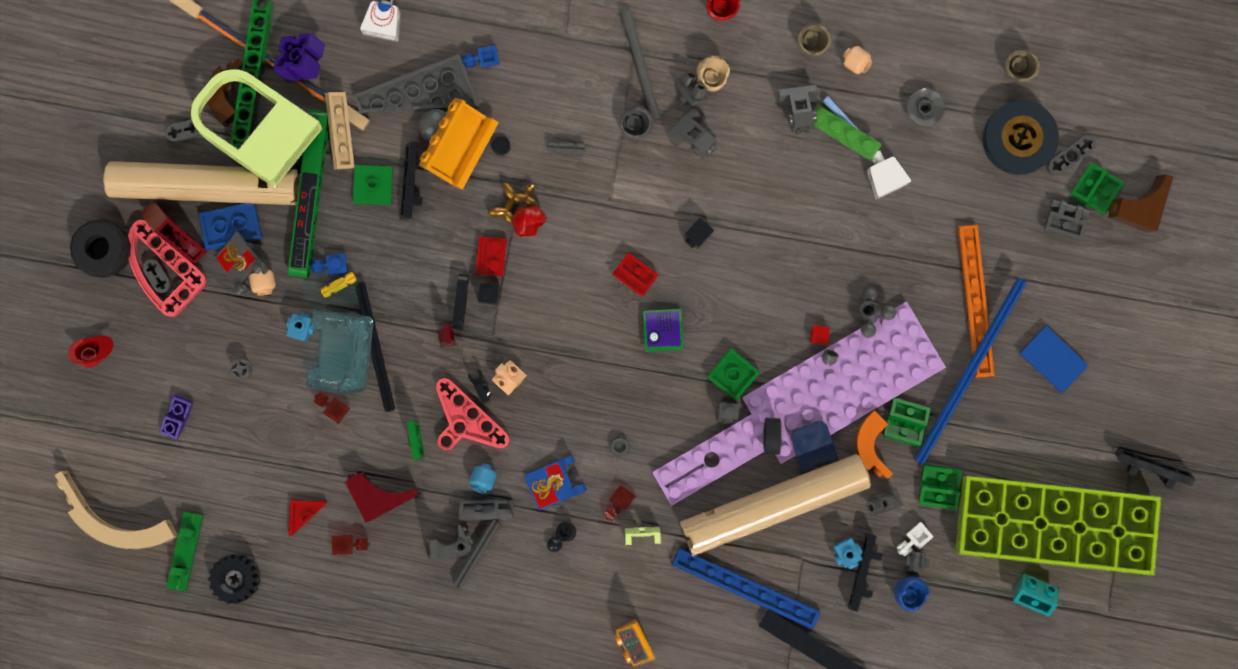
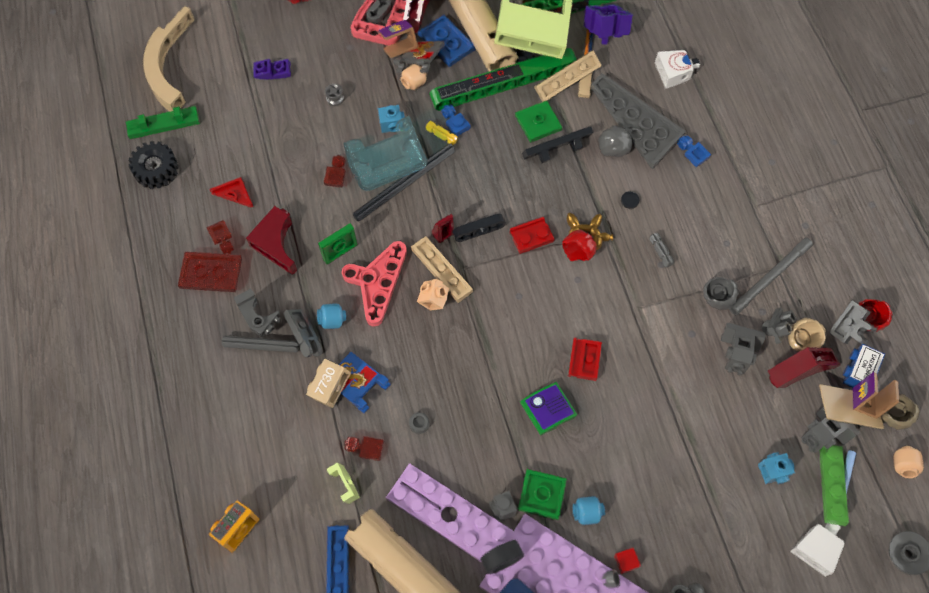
camera: 65 degrees right, 20 degrees down
light orange panel [419,98,499,189] -> none
black plate [468,370,492,404] -> none
black brick [478,283,501,306] -> none
black plate [547,522,576,552] -> none
black brick [684,218,714,249] -> none
none -> clear red plate [178,252,242,292]
none -> tan brick [306,359,351,408]
none -> medium nougat piece [378,20,418,58]
none -> tan plate [411,236,473,303]
none -> dark azure head [573,496,605,525]
none -> dark azure brick [758,452,795,484]
none -> dark red arch [767,347,841,388]
none -> tan window [819,384,884,429]
none -> plate [829,300,877,344]
none -> brick [843,344,885,388]
none -> medium nougat piece [852,372,899,419]

